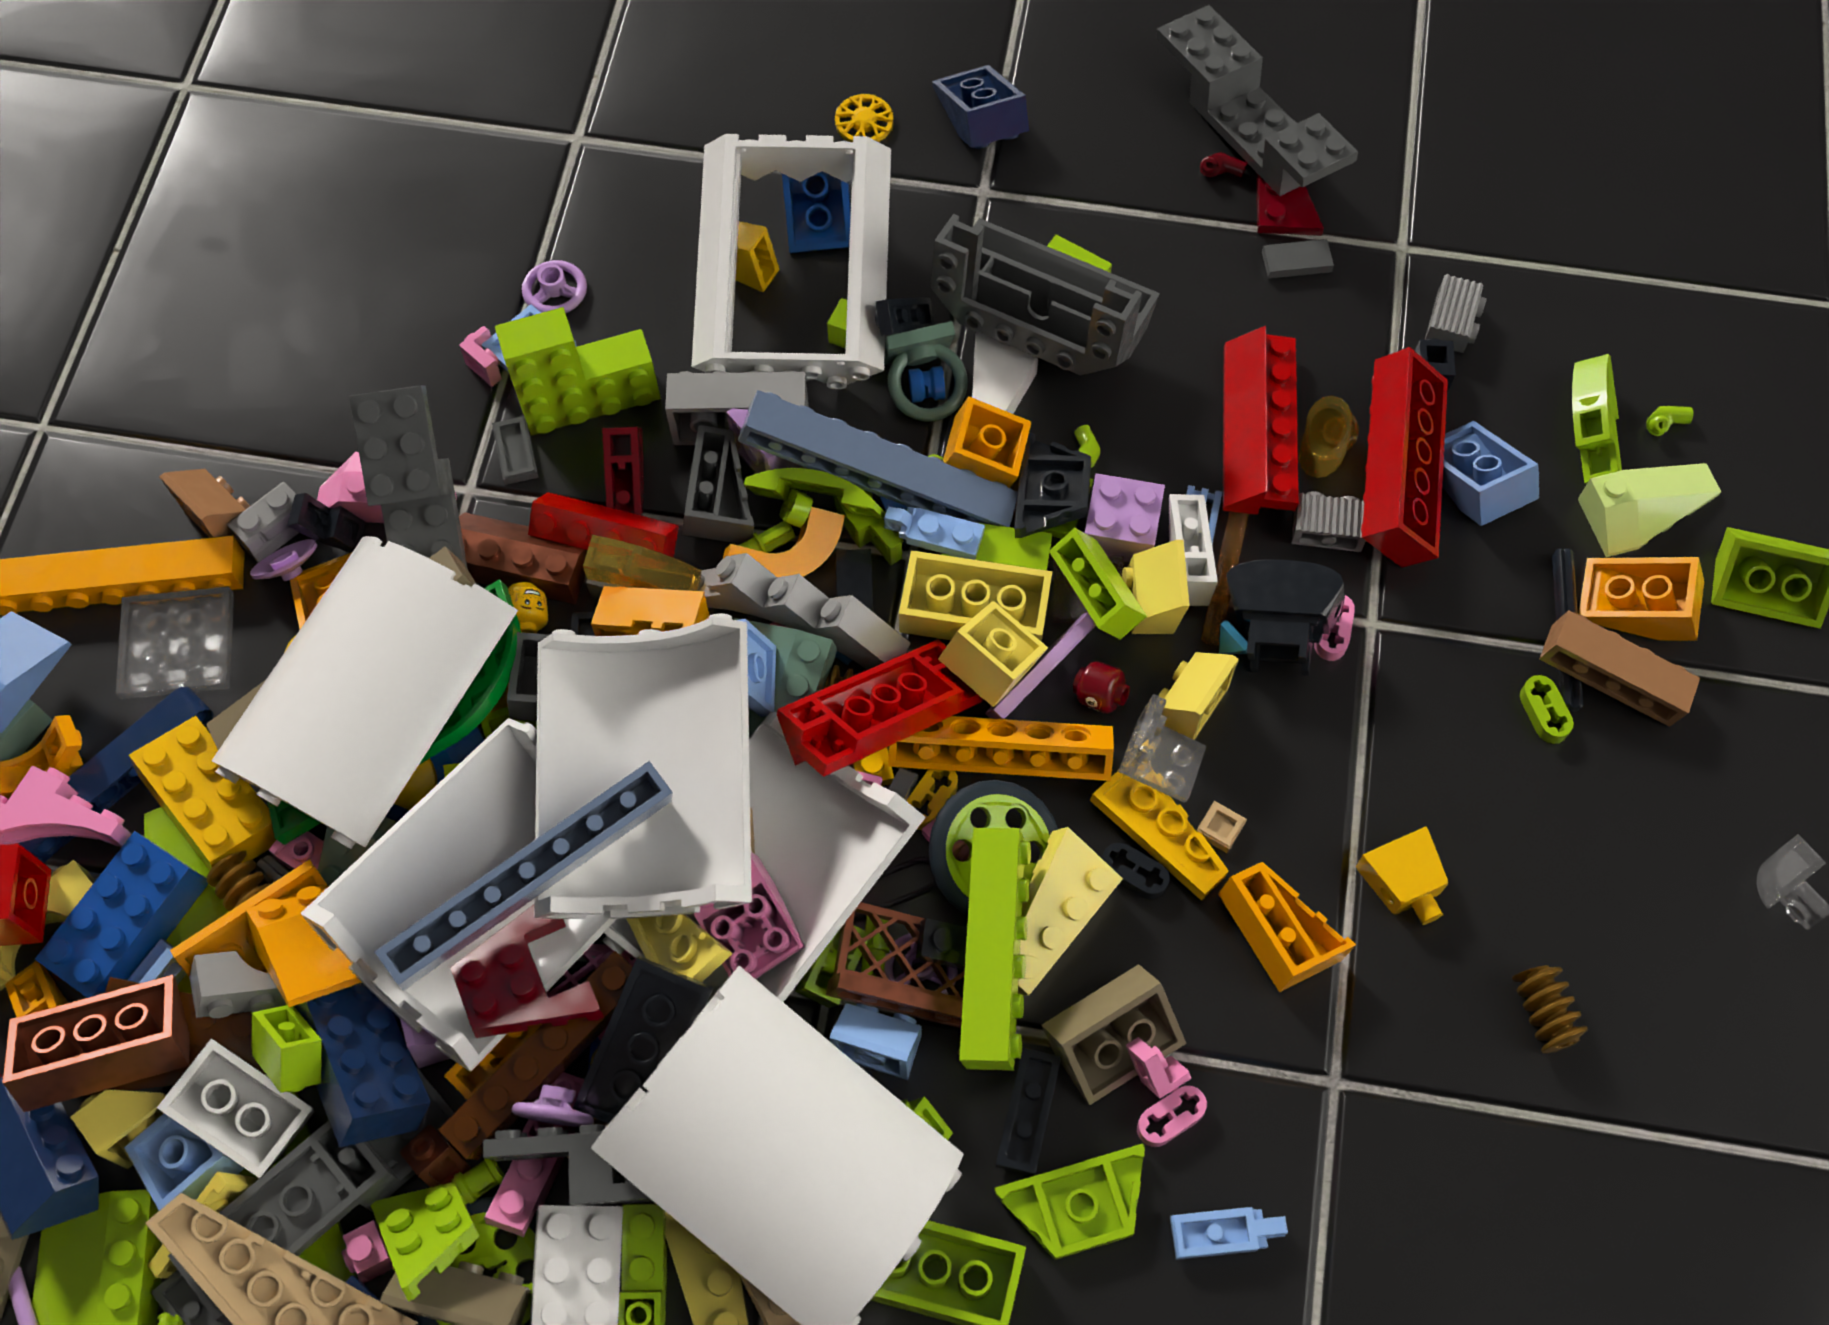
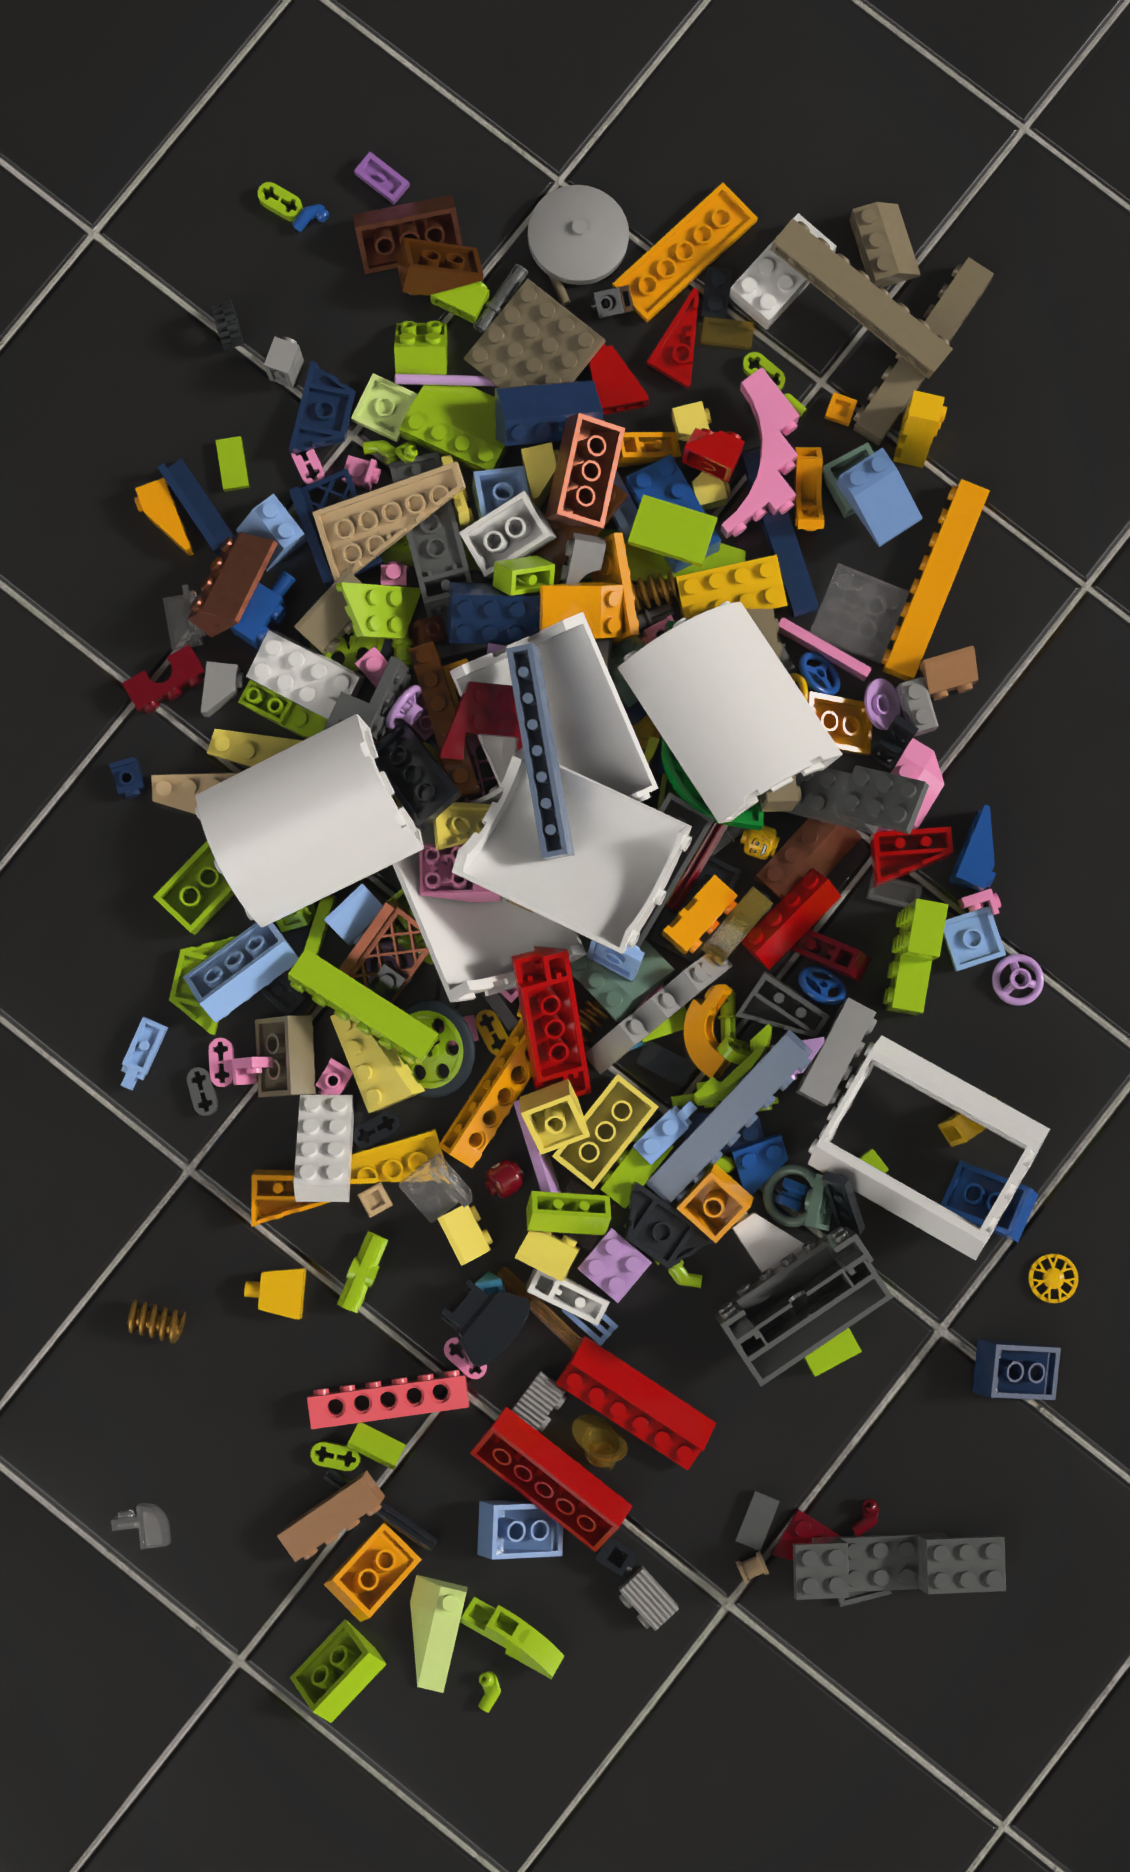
camera: 120 degrees right, 20 degrees up
none -> light blue slope [183,922,299,1023]
none -> dark grey beam [187,1067,218,1116]
none -> white brick [294,1095,354,1202]
none -> lime beam [304,894,336,956]
none -> coral brick [307,1370,470,1429]
none -> bright pink brick [316,1058,354,1095]
none -> lime piece [337,1231,389,1313]
none -> lime tile [347,1422,406,1470]
none -> lime tile [627,494,718,567]
none -> blue wing [730,1133,788,1195]
none -> tan bush [736,1551,769,1584]
none -> bright pink tile [778,618,871,681]
none -> blue piece [798,966,846,1005]
none -> blue piece [799,652,840,696]
none -> red wedge [870,827,953,888]
none -> blue slope [948,805,996,893]

